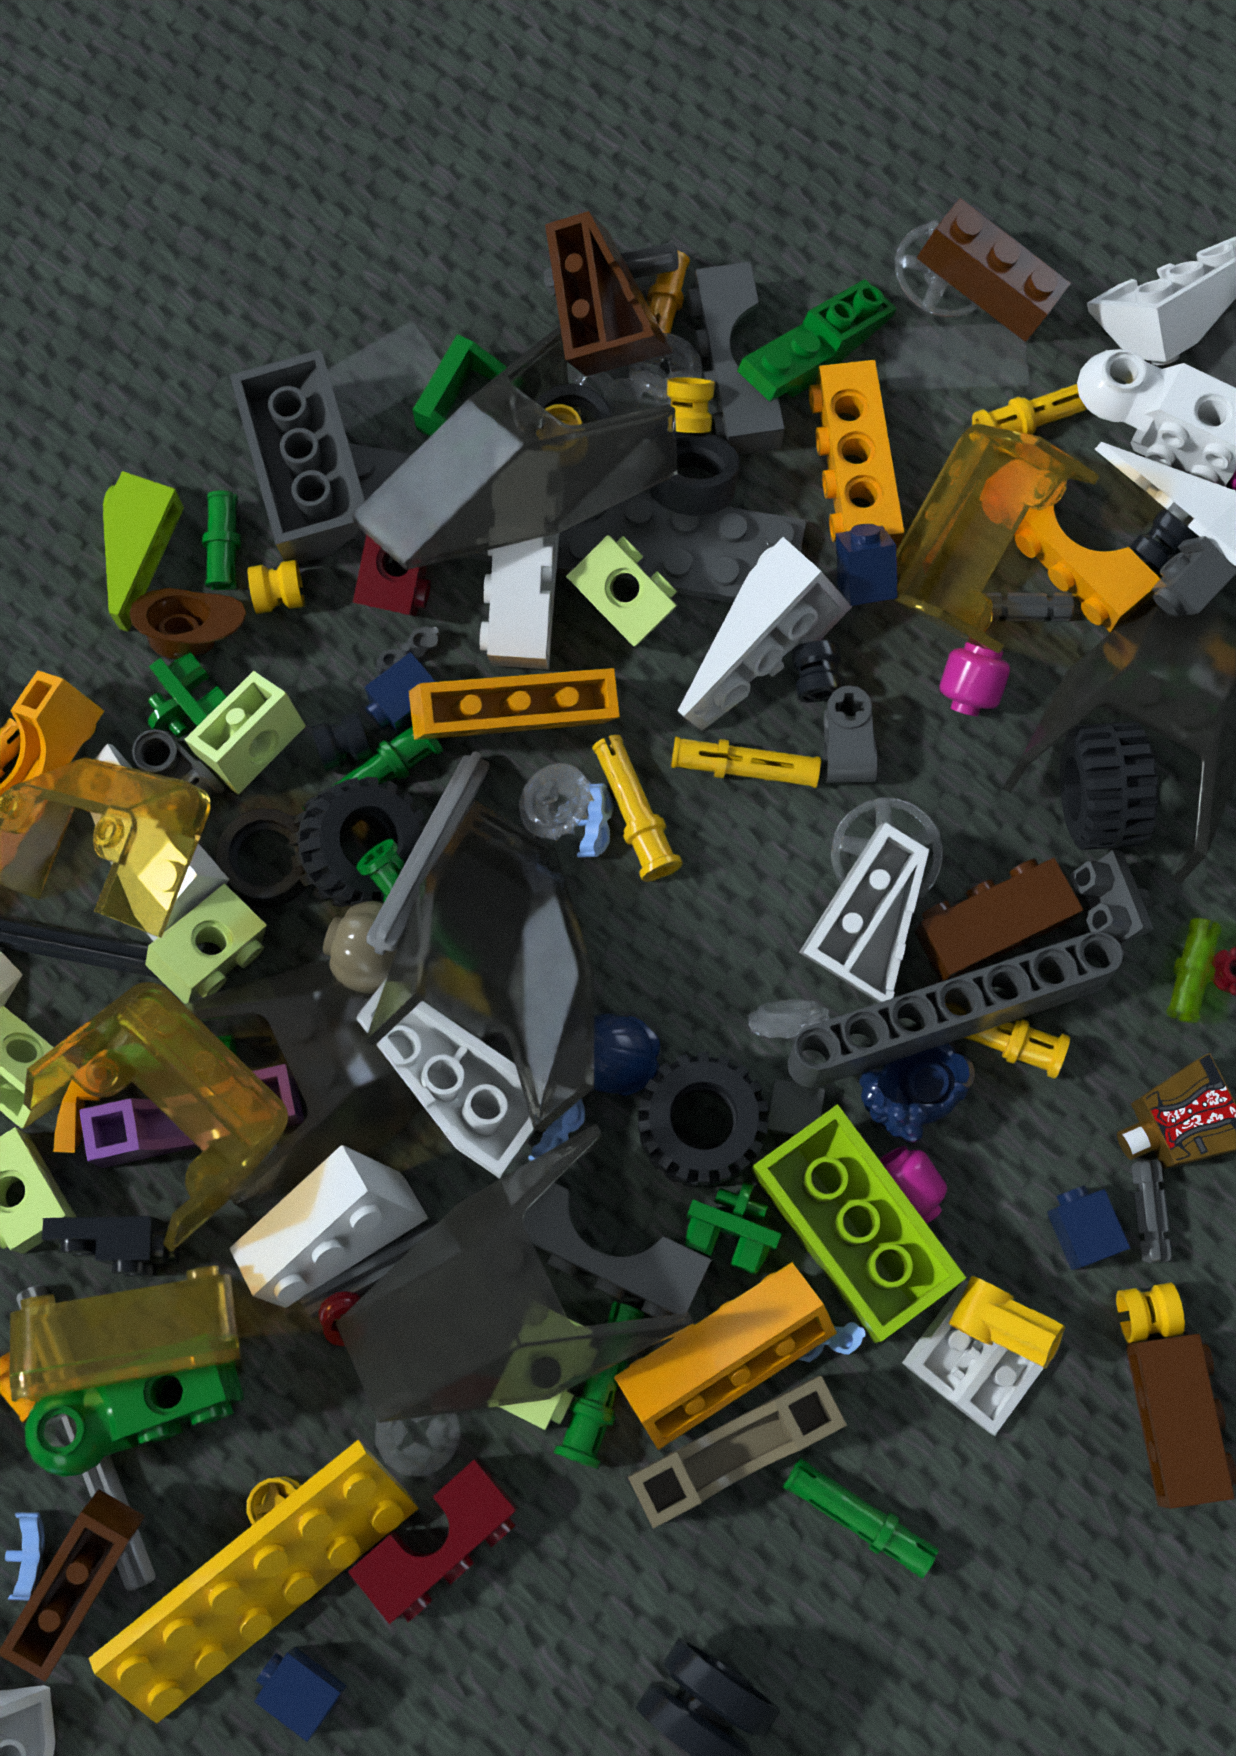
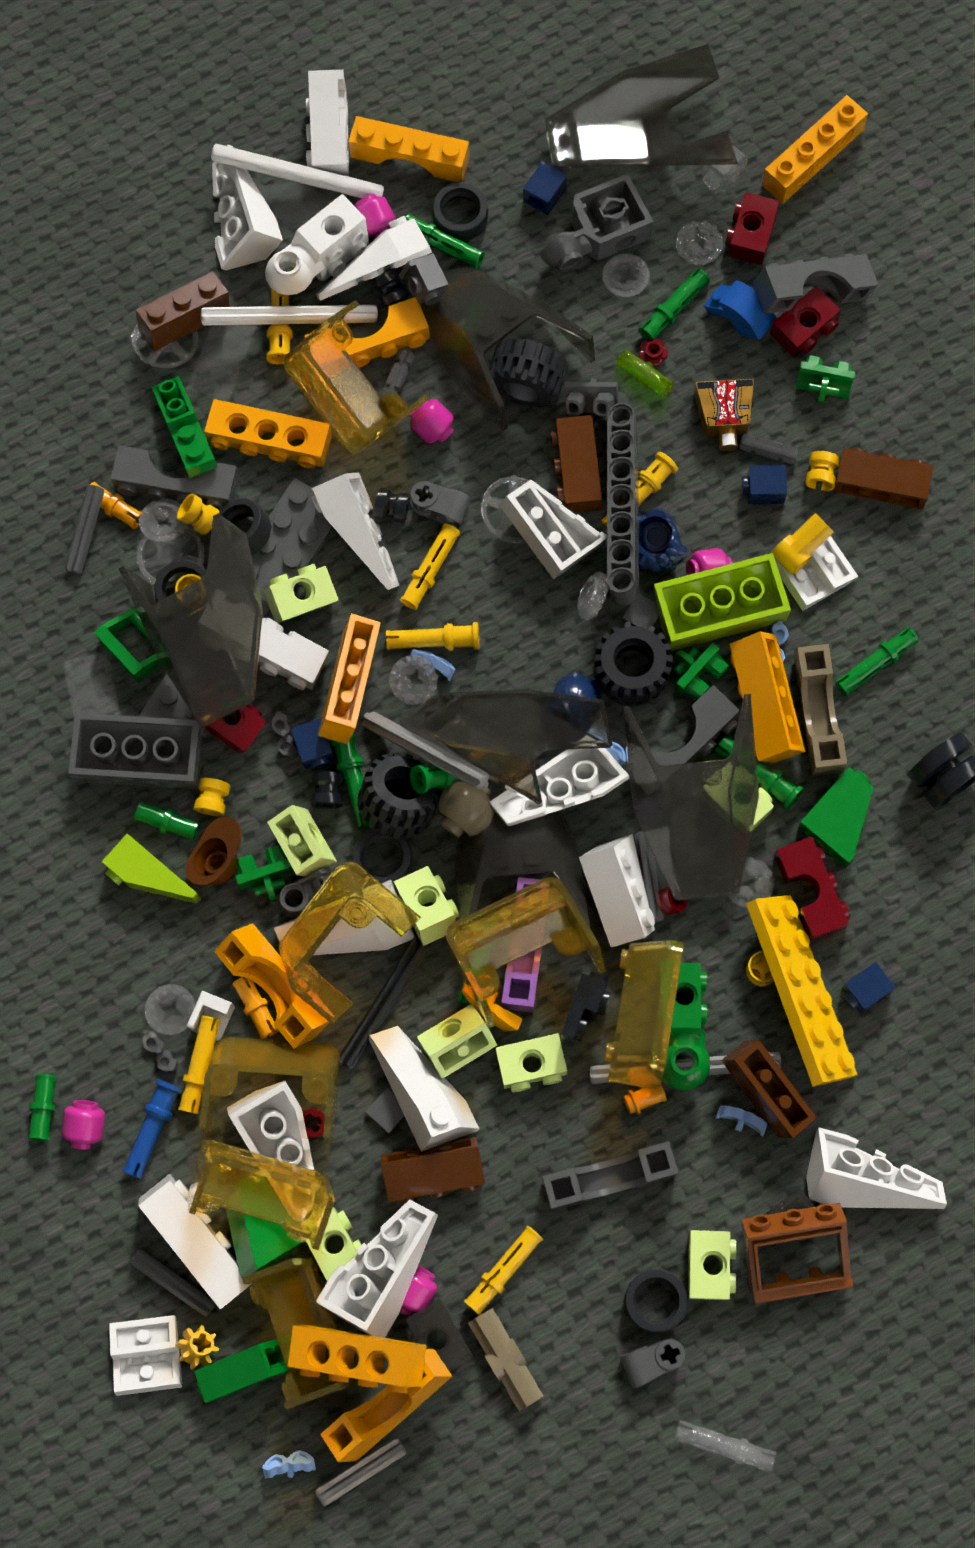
camera: 65 degrees left, 0 degrees up
reddish brown wedge [545,211,673,377] -> none
dark blue brick [836,524,898,606] -> none
none -> white axle [201,305,378,326]
none -> green slope [798,767,874,869]

